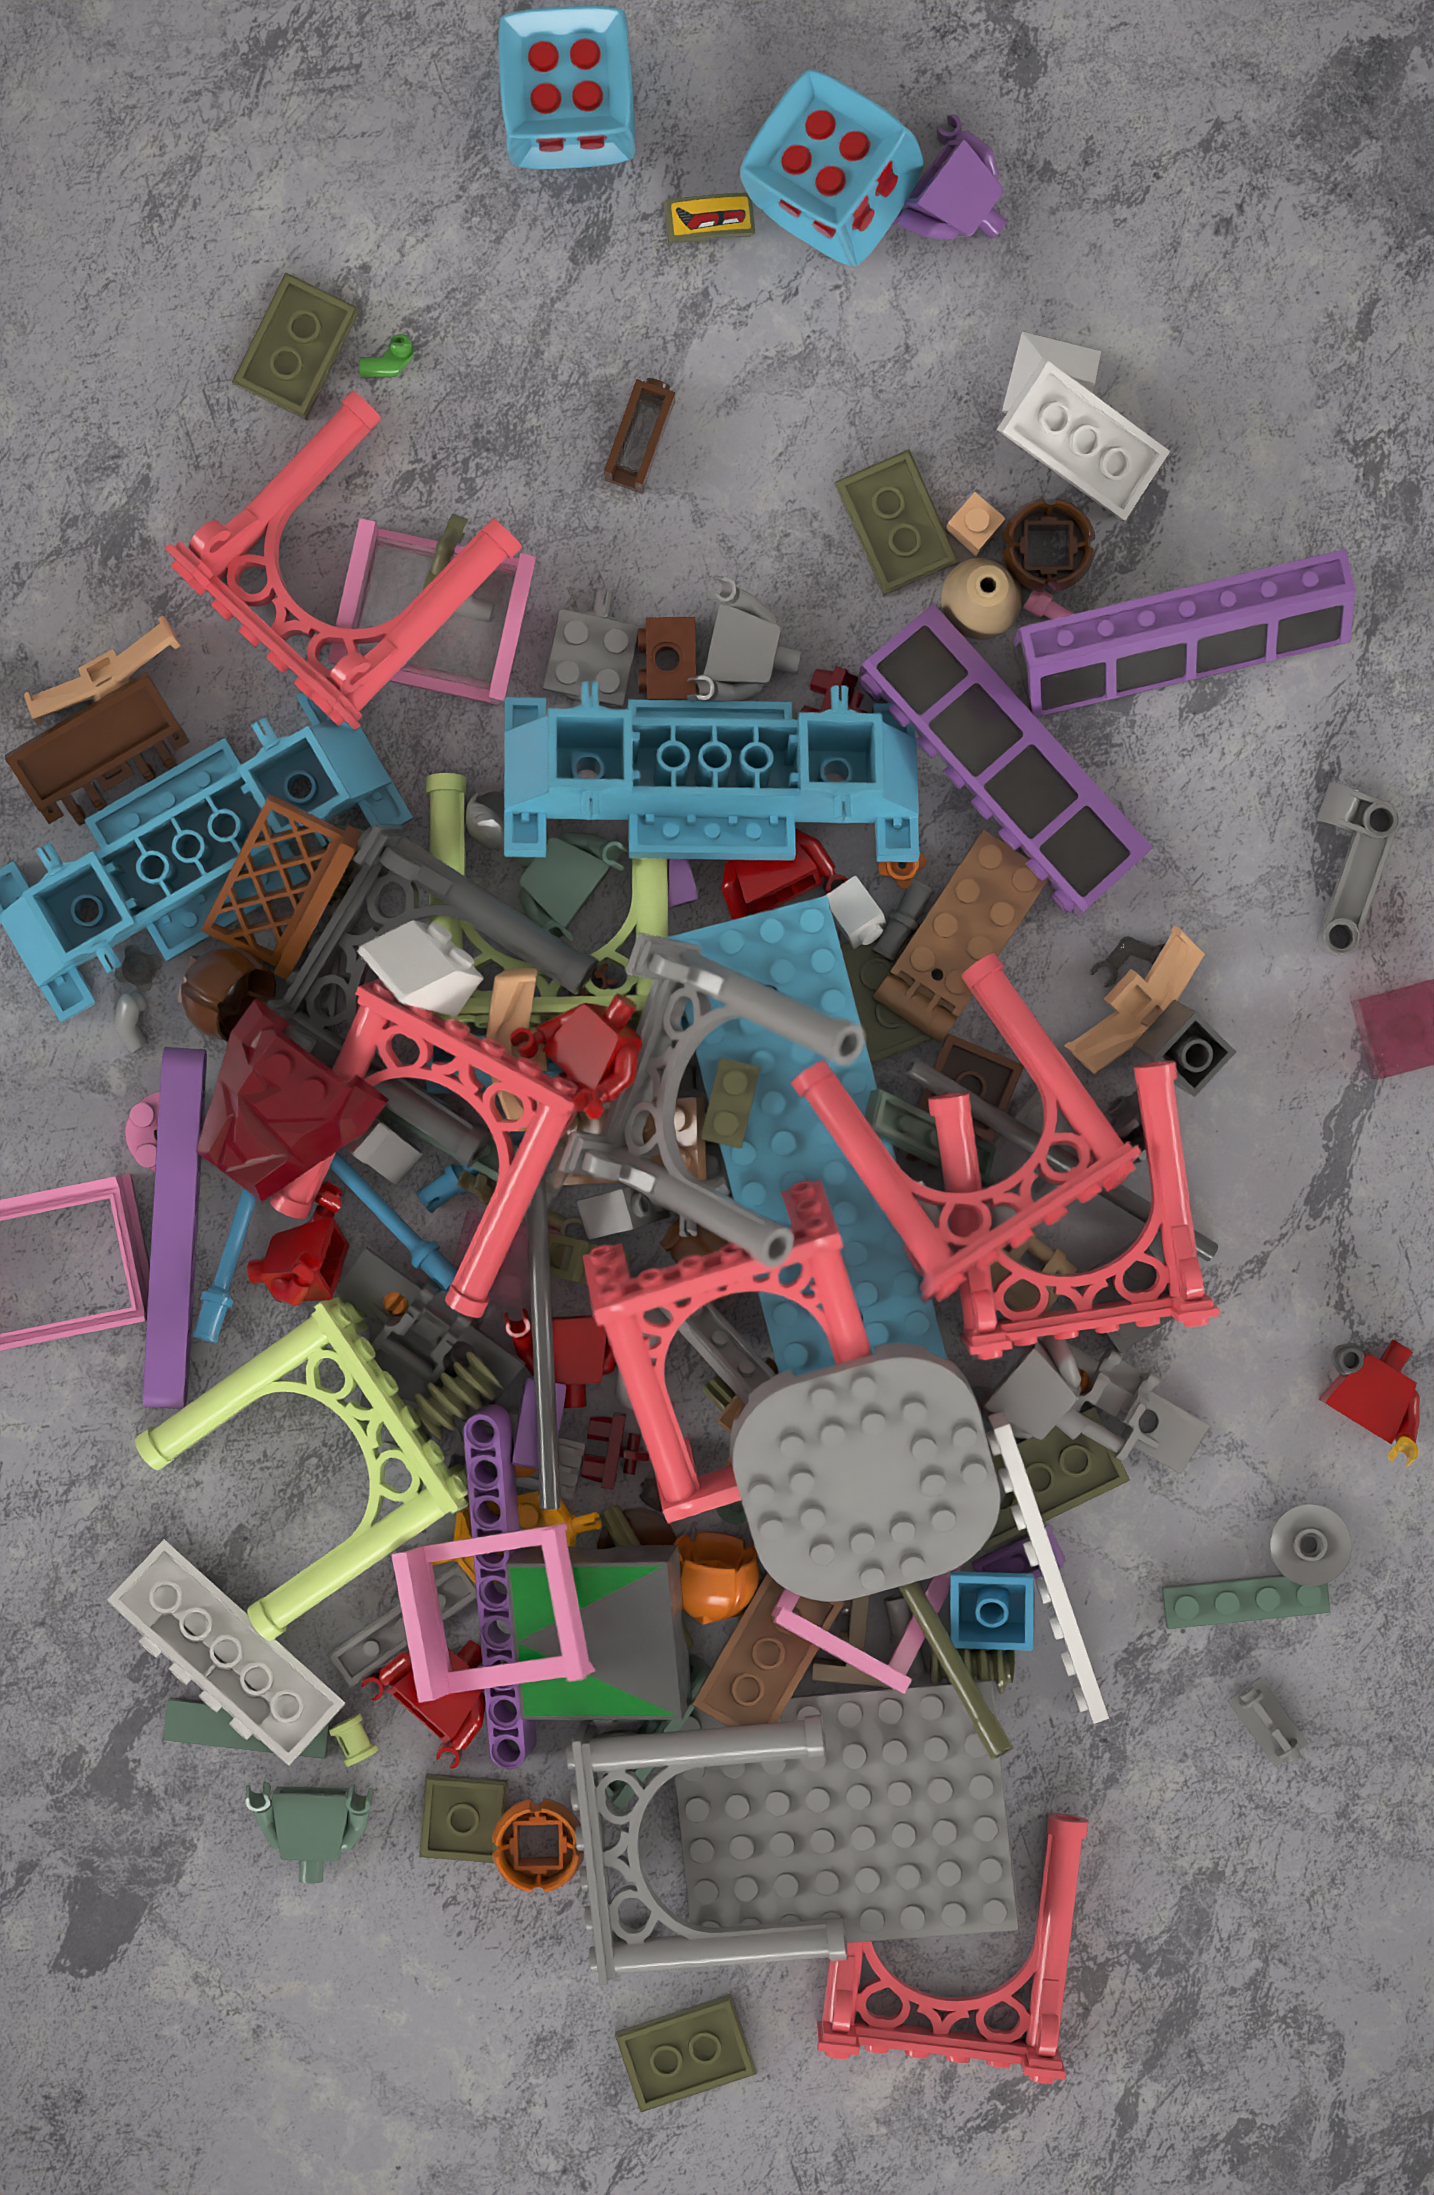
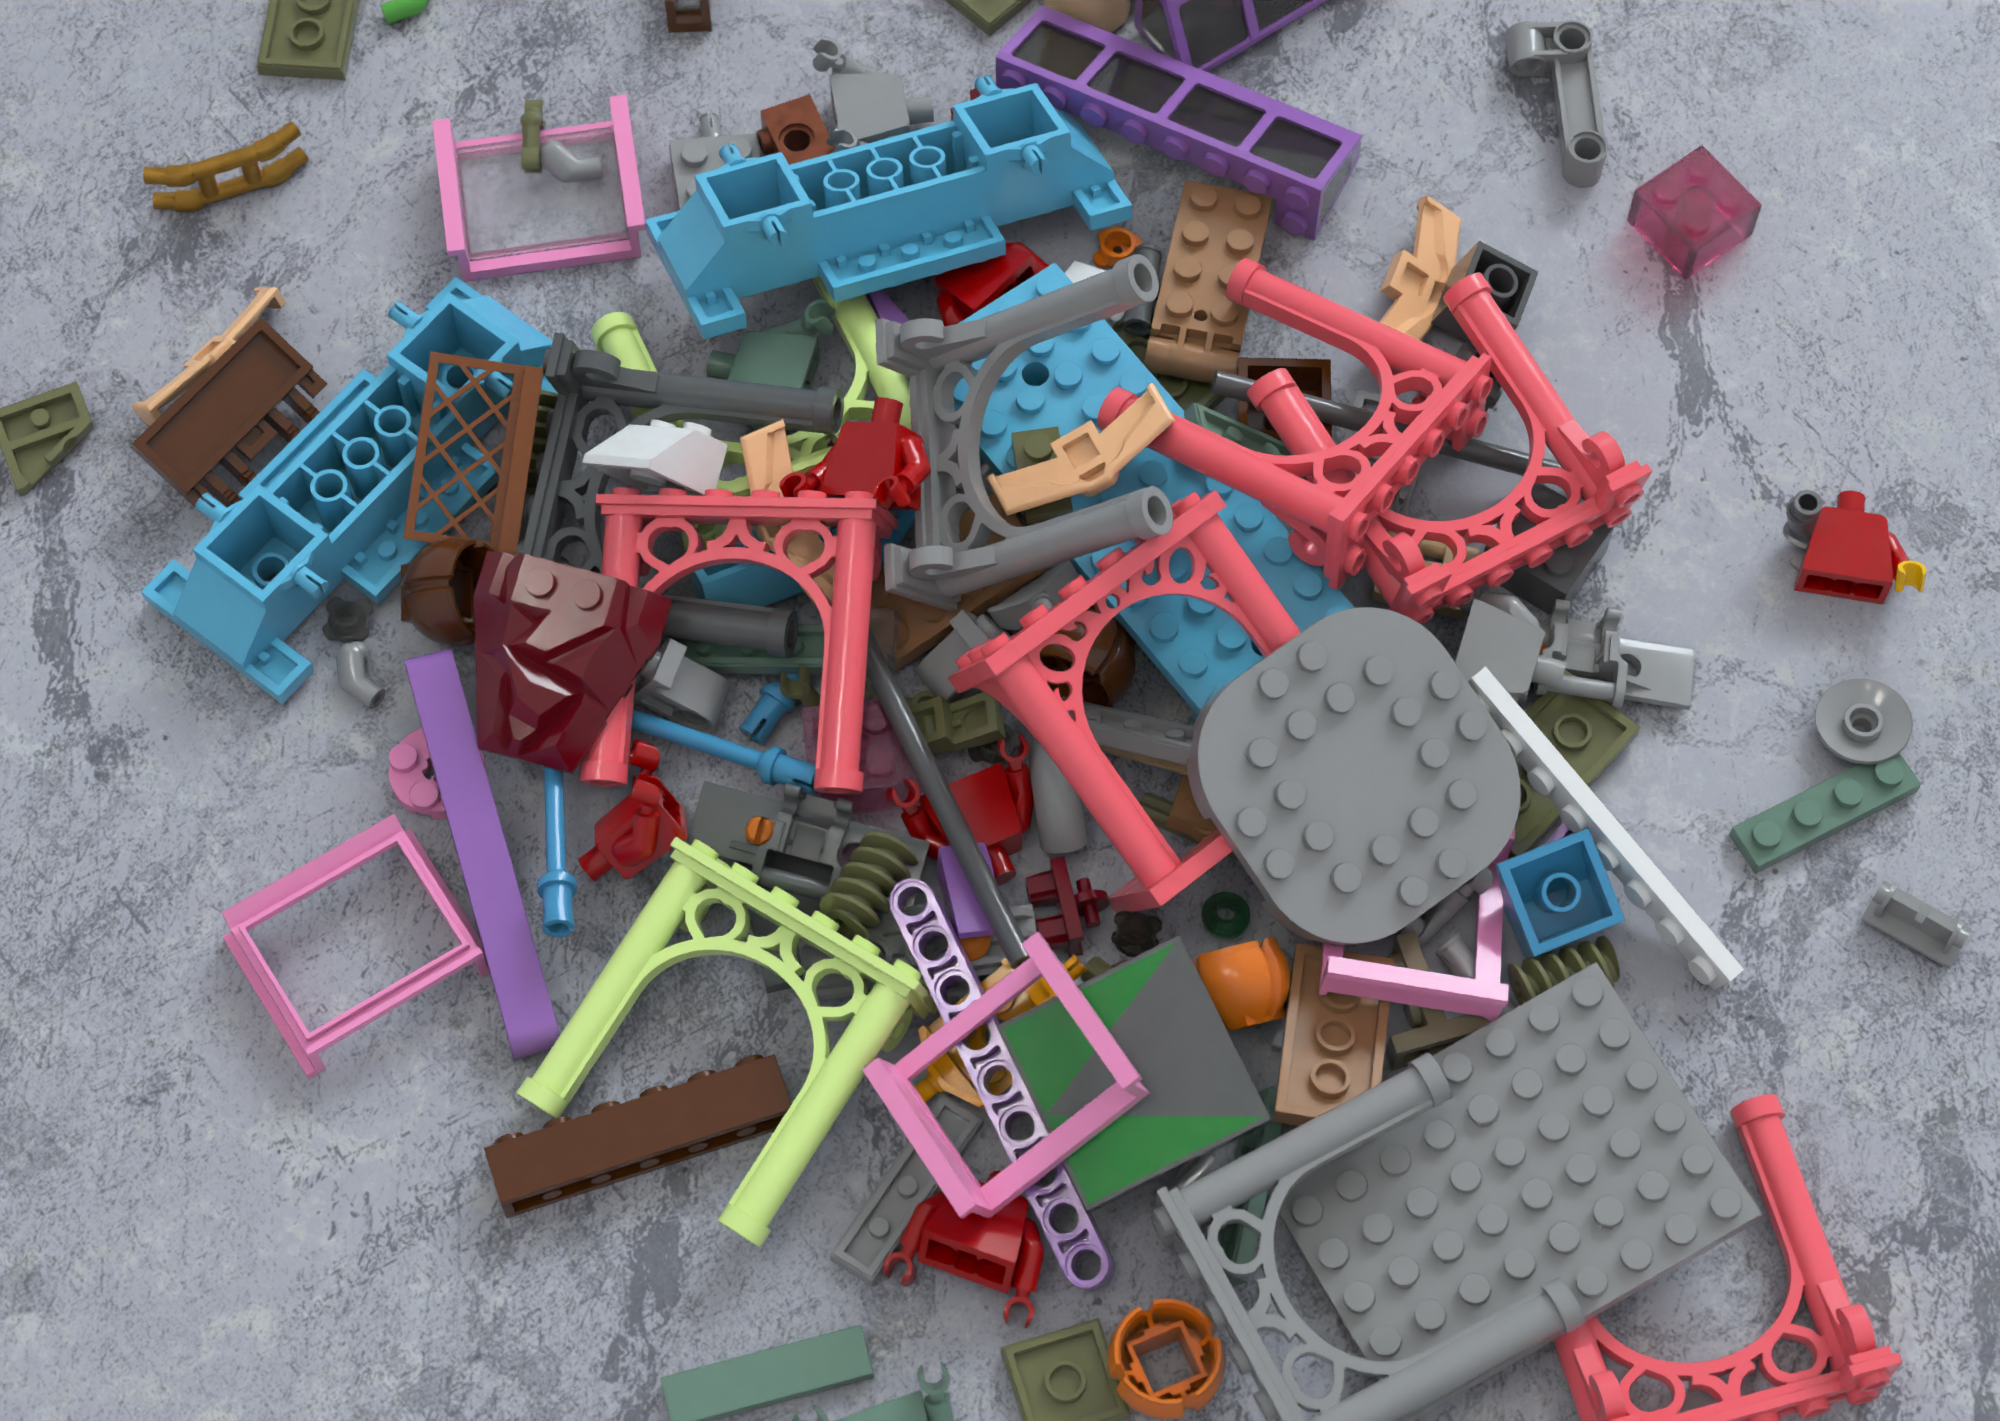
camera: 20 degrees left, 25 degrees down
white plate [107,1539,345,1766] -> none
coral arch [165,390,522,731] -> none
yellowish green bush [328,1713,379,1767] -> none
light grey hair [465,790,504,850] -> none
olive piece [898,1581,1013,1760] -> none
clear smoke arm [1090,936,1165,987] -> none
none -> pearl gold piece [143,121,309,212]
none -> reddish brown brick [484,1054,792,1218]
none -> light nougat plate [987,383,1175,516]

